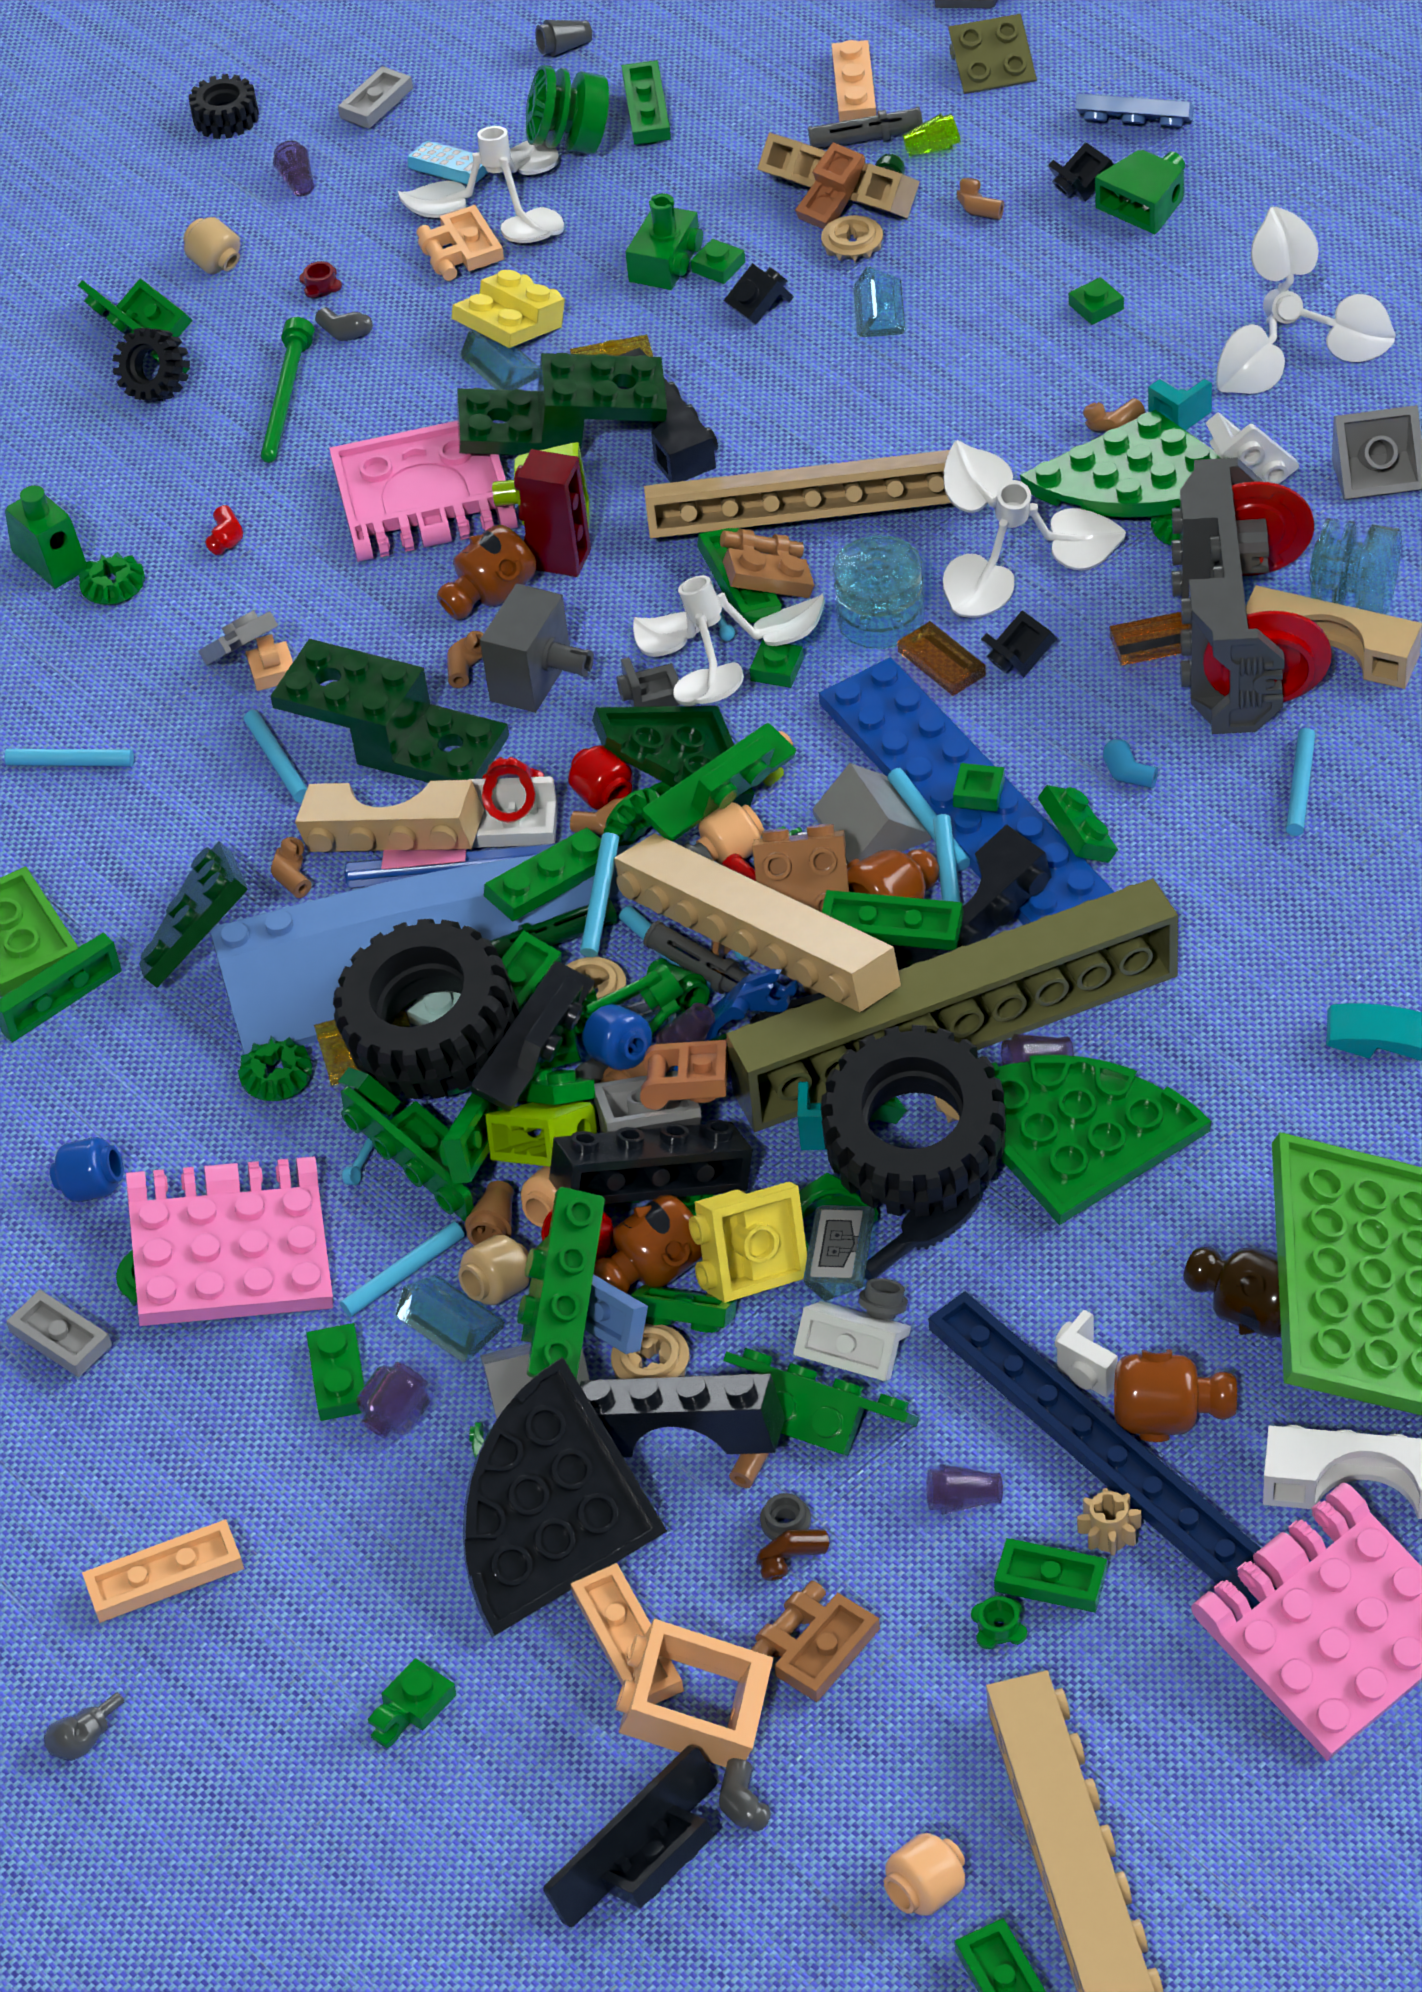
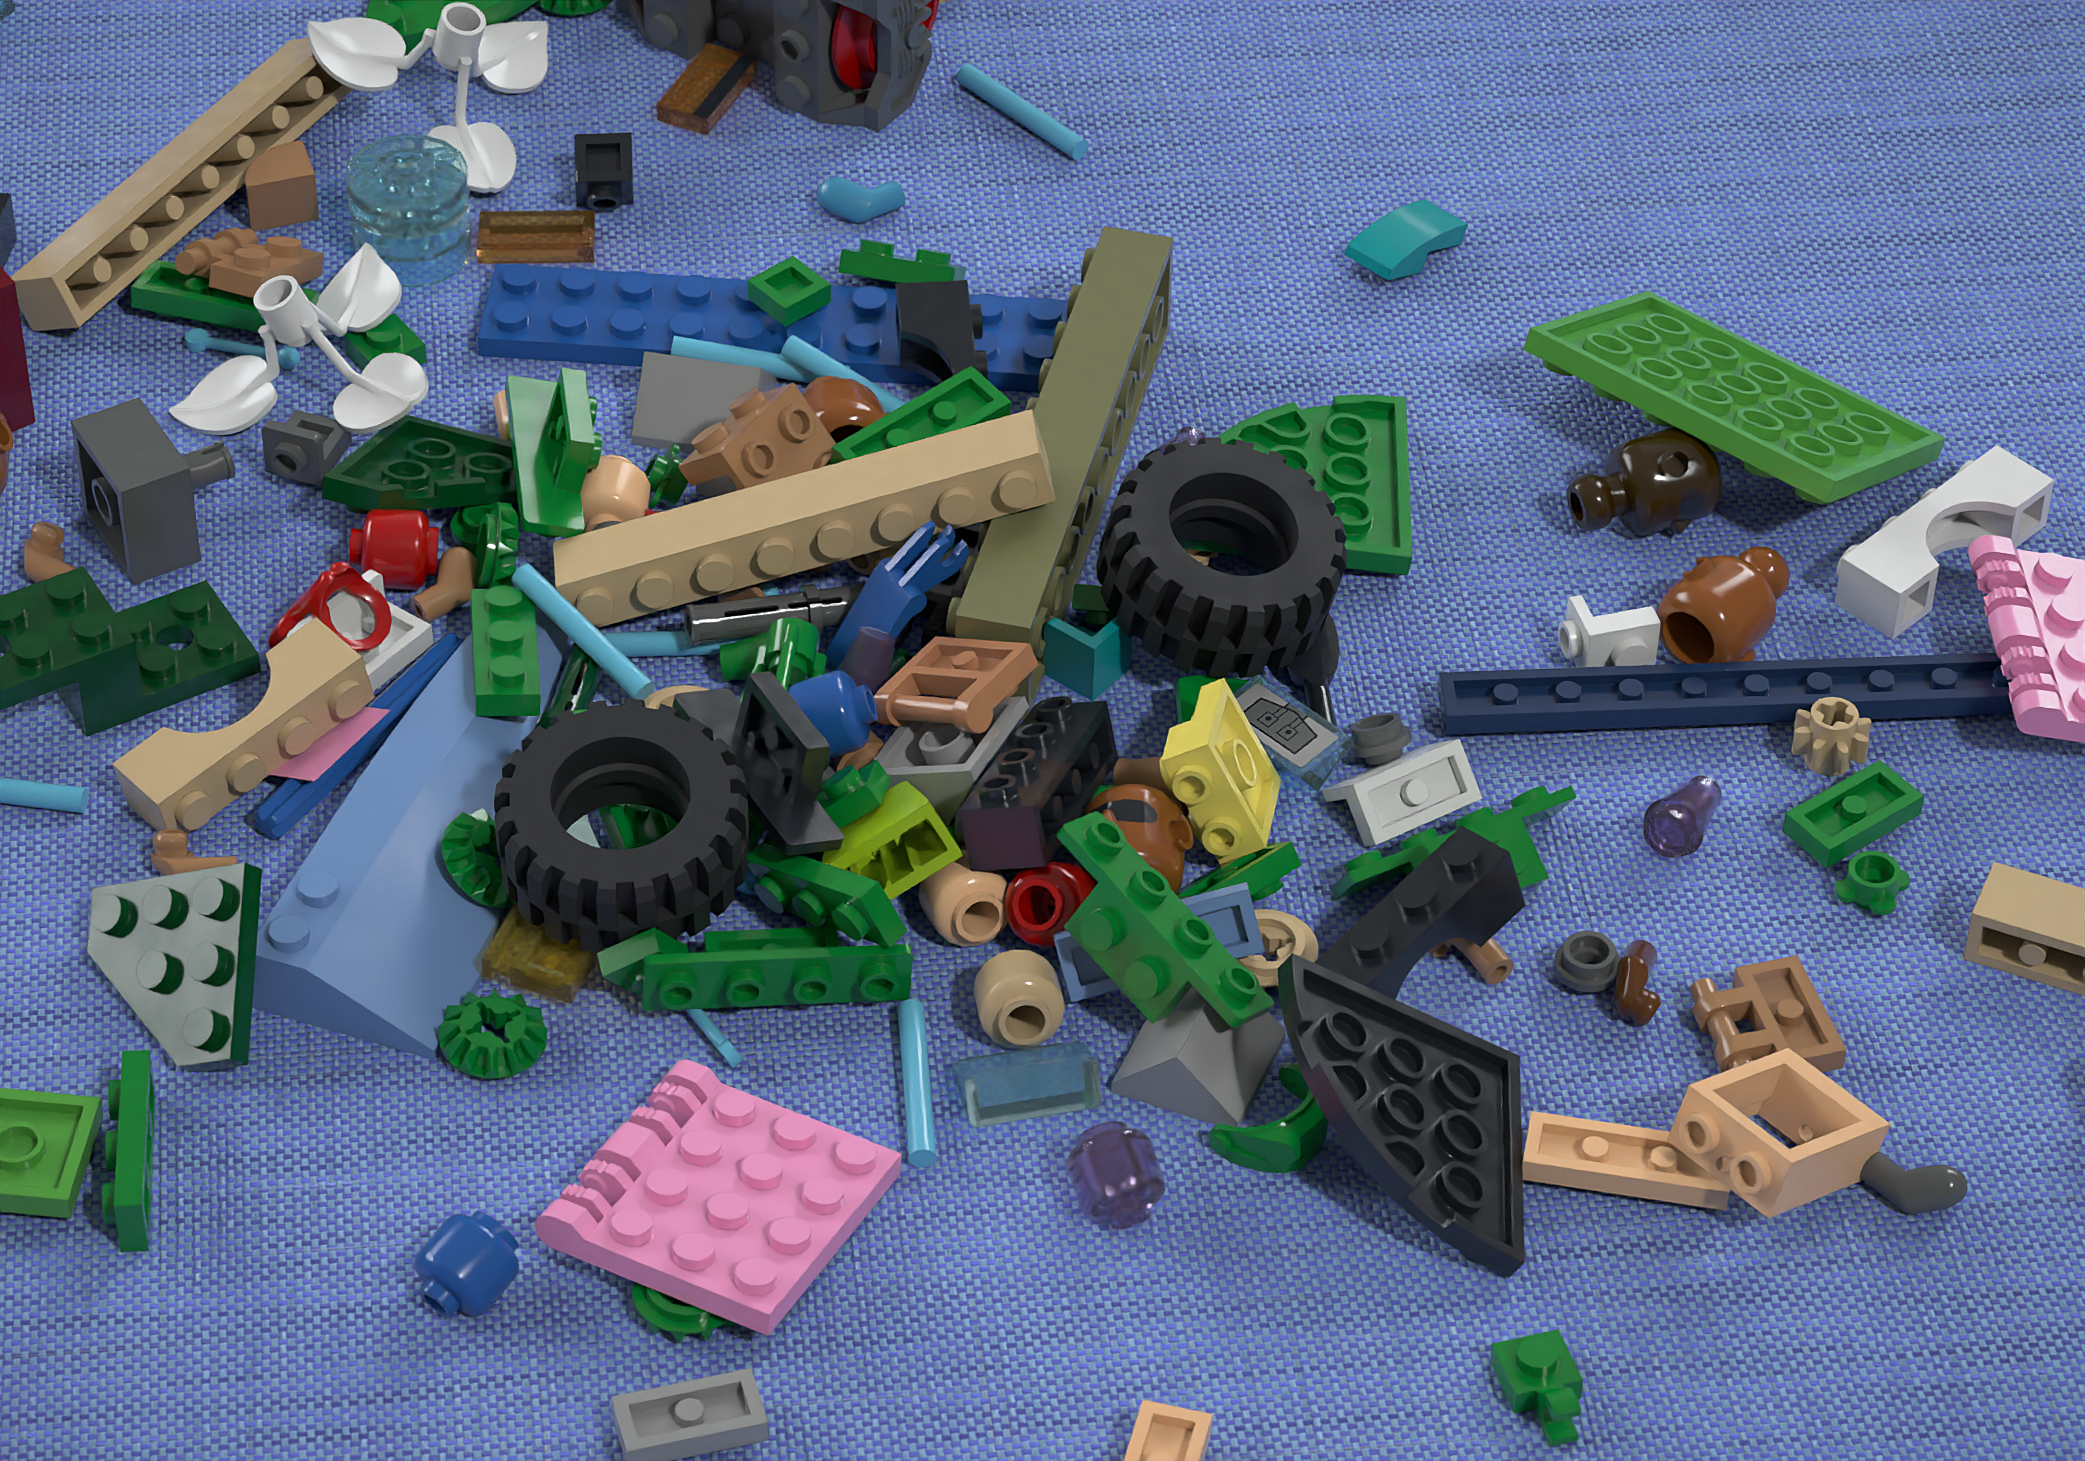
camera: 60 degrees left, 5 degrees down
green plate [306,1323,369,1421] -> none
medium nougat cone [465,1181,514,1246] -> none
black bracket [543,1745,717,1927] -> none
none -> medium nougat brick [245,140,319,231]

